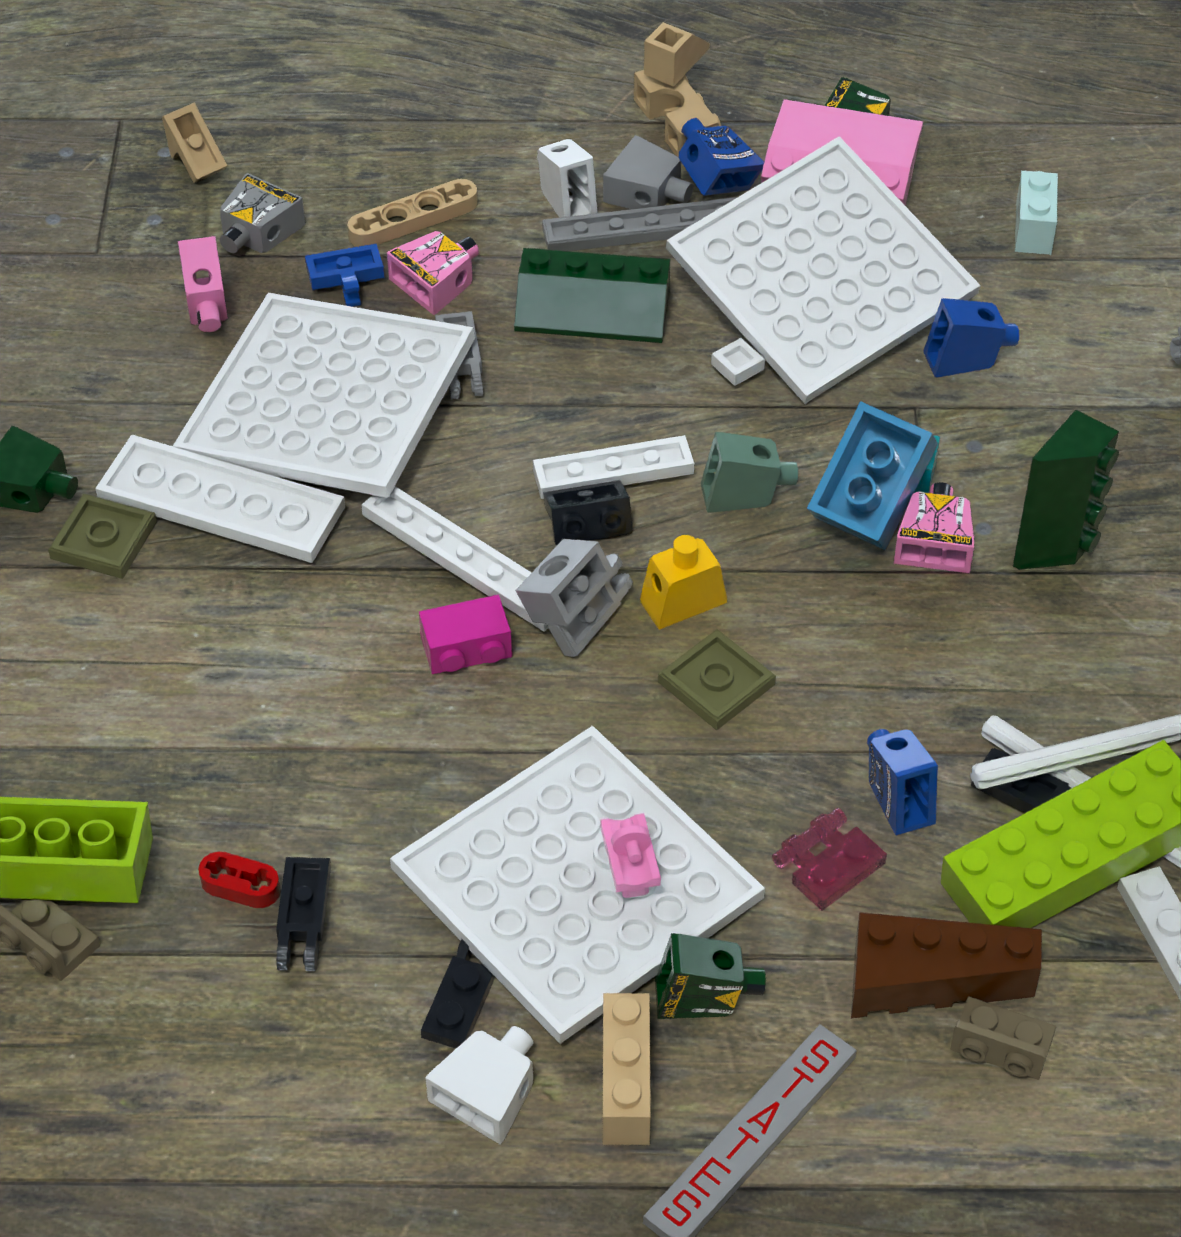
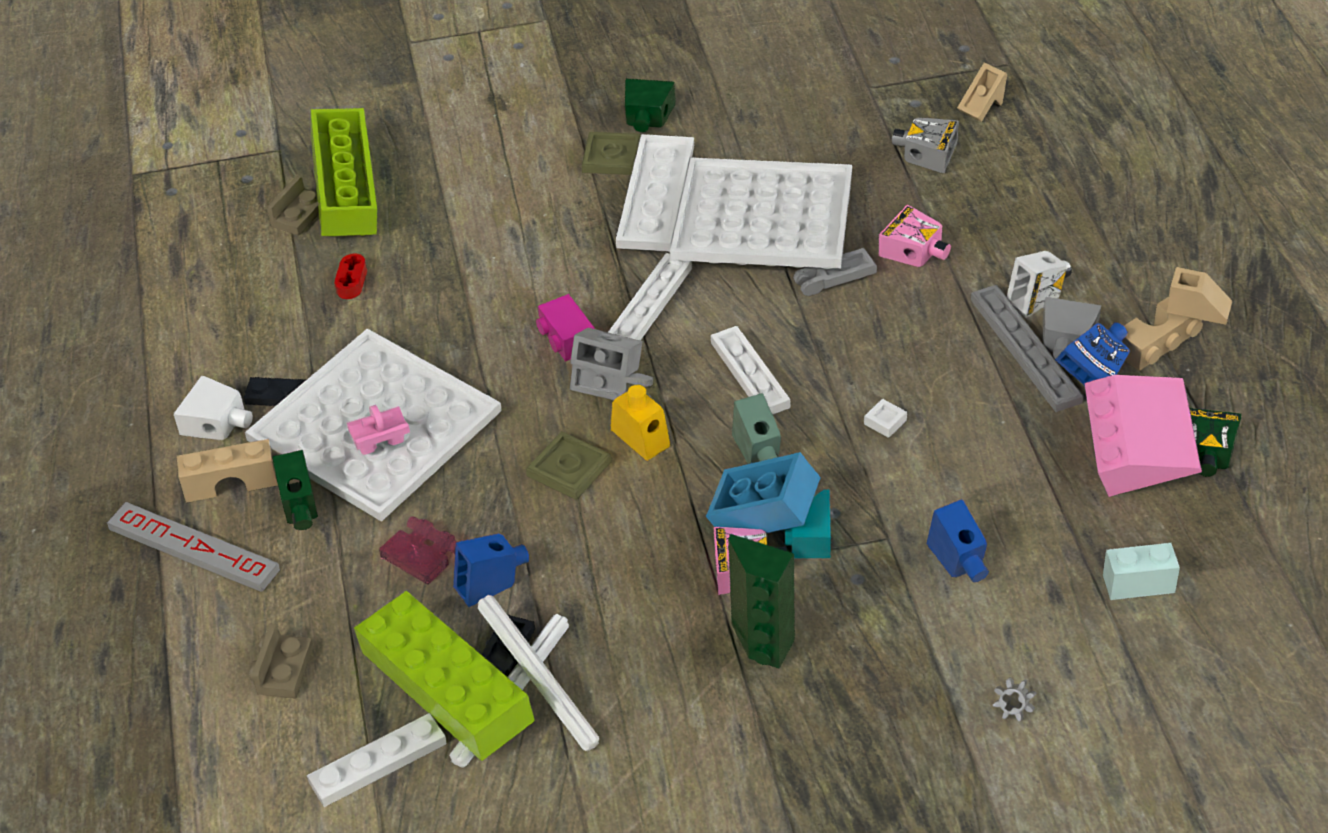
camera: 80 degrees right, 5 degrees down
bright pink torso [178,236,228,332] -> none
black hinge [276,857,331,971] -> none
blue plate [305,244,385,307] -> none
tan beam [347,179,478,247] -> none
slope [514,248,670,343] -> none
black bracket [543,480,633,545] -> none
white plate [666,136,980,404] -> none
reddish brown wedge [851,912,1042,1018] -> none

